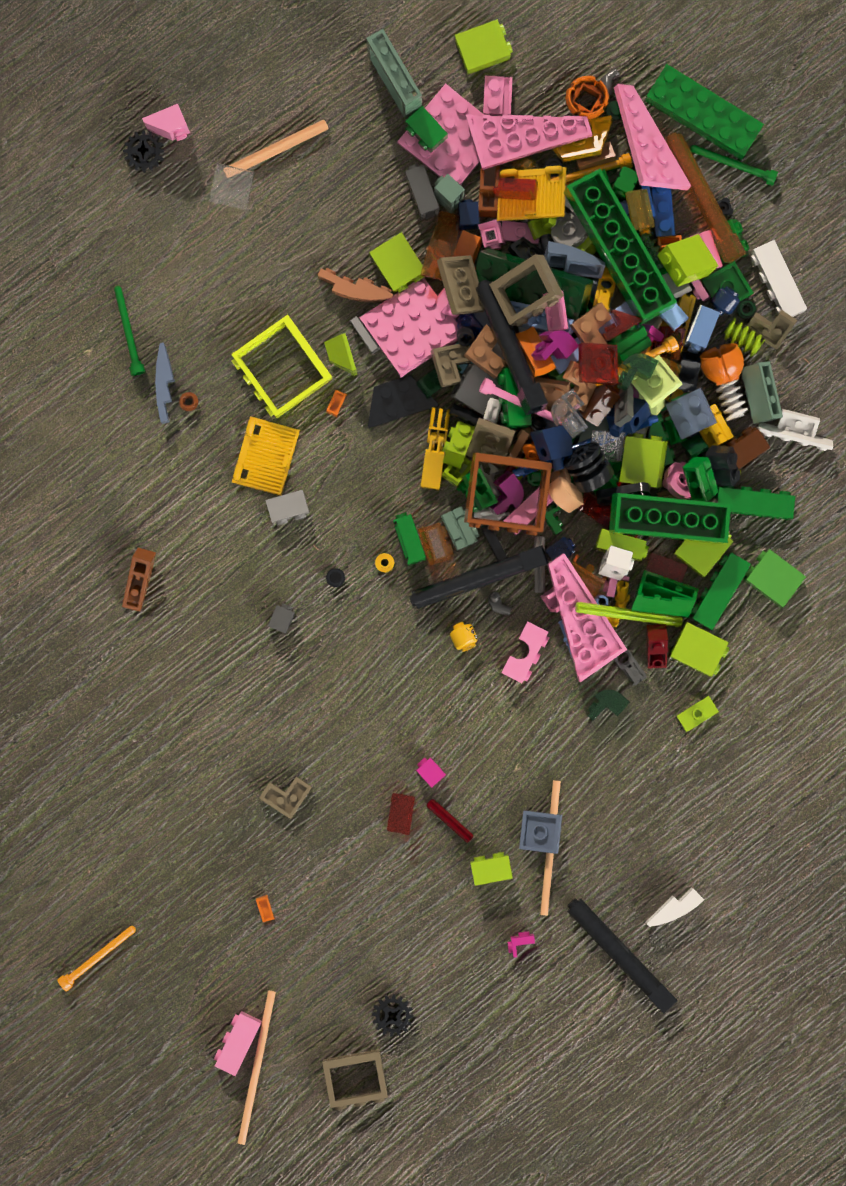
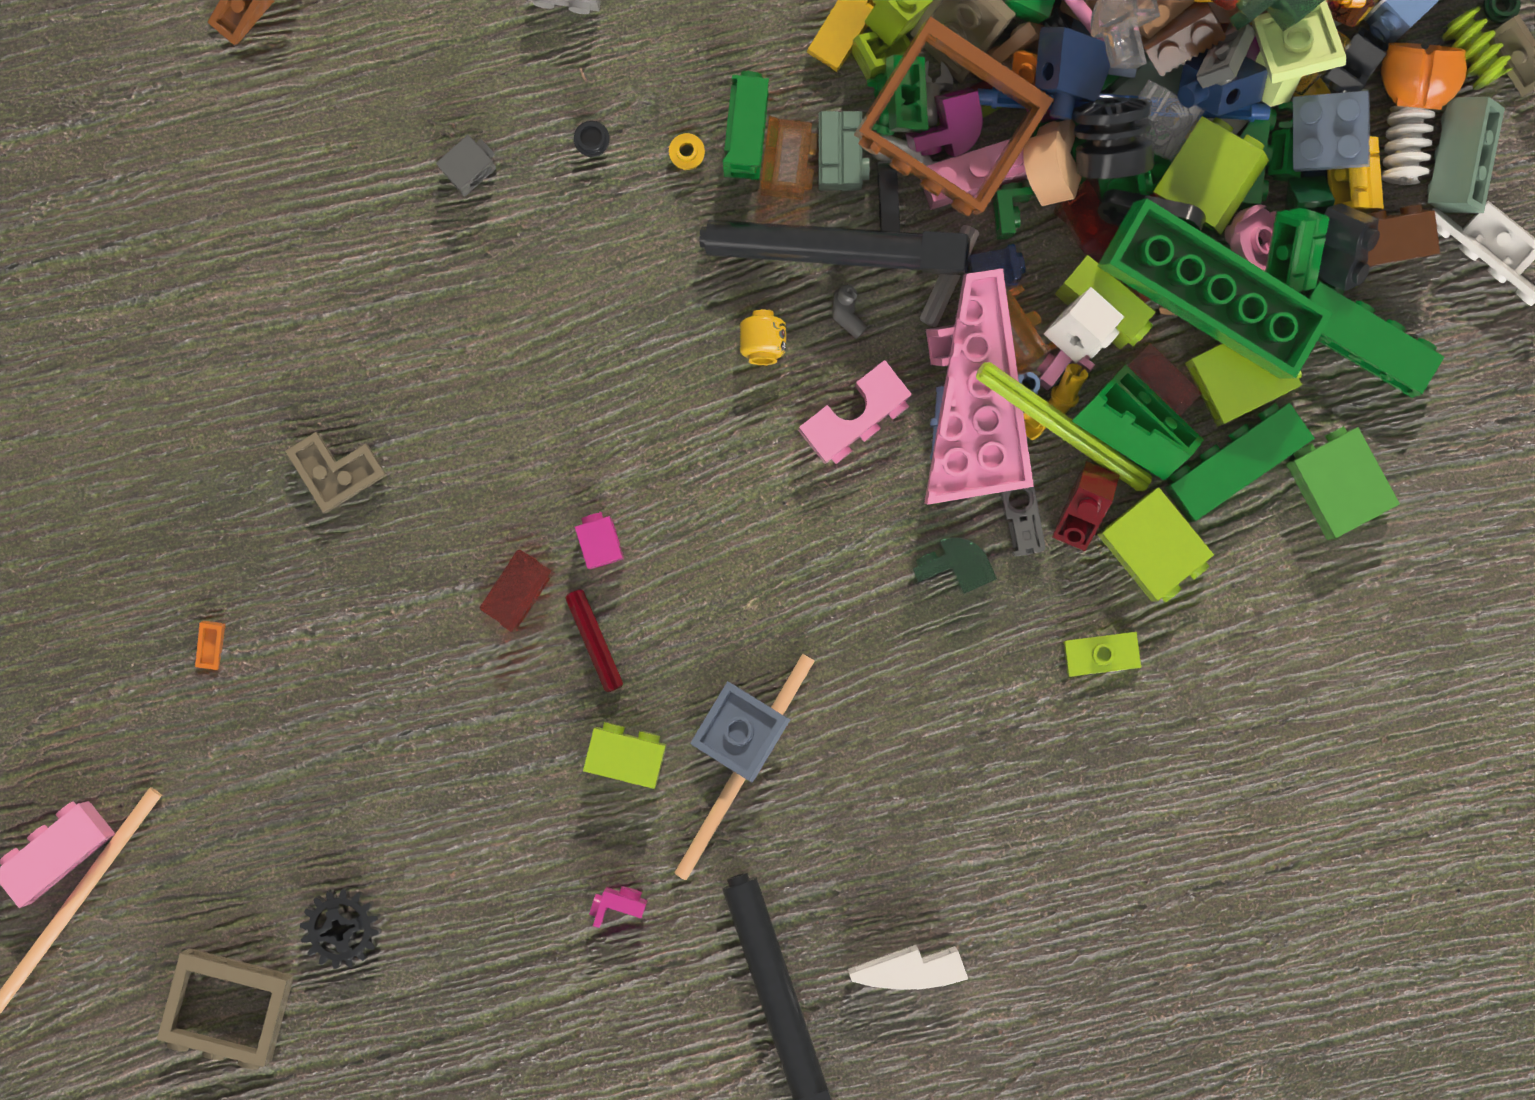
camera: 20 degrees right, 0 degrees up
green wheel [527,470,542,487] -> none

